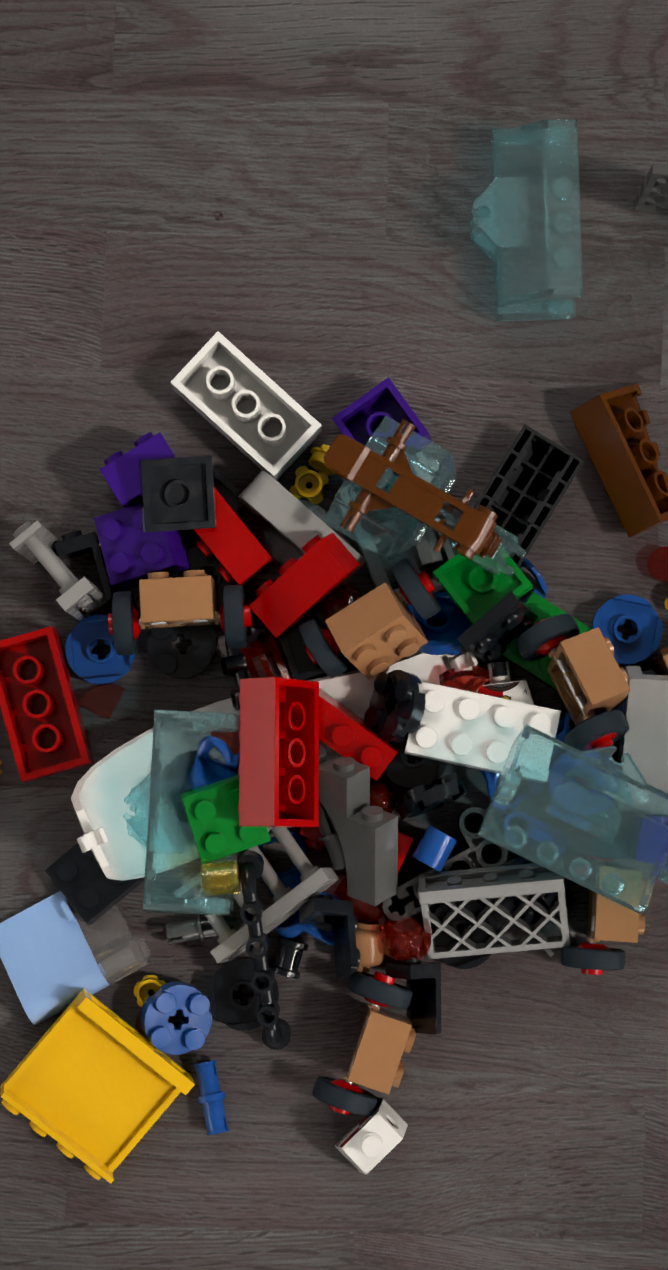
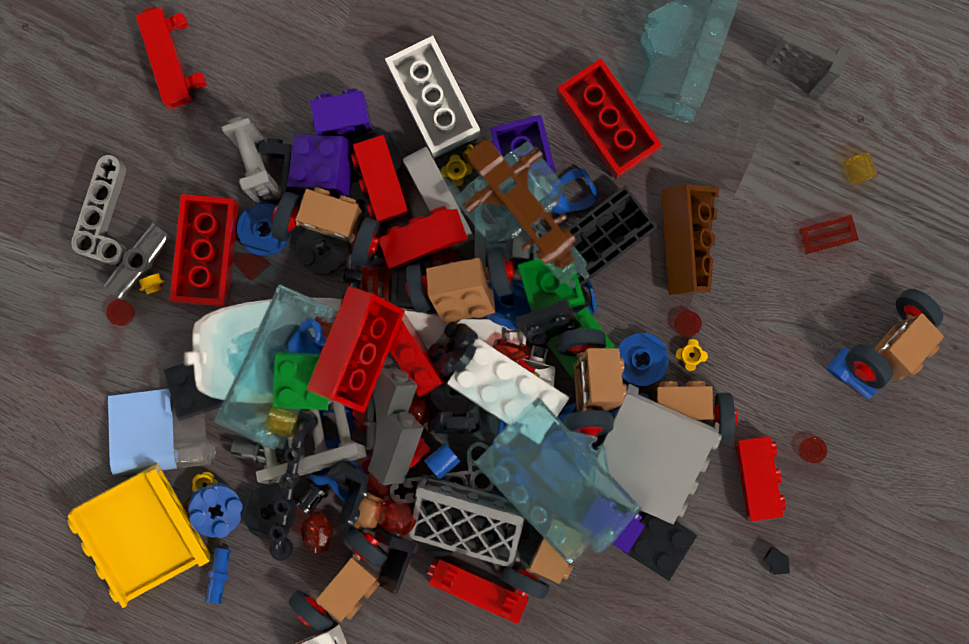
camera: 25 degrees right, 0 degrees up
black plate [139,455,216,532] -> none
none -> clear red rock [301,512,334,553]
none -> red brick [426,557,529,624]
none -> blue piece [544,168,598,214]
none -> red brick [556,58,662,180]

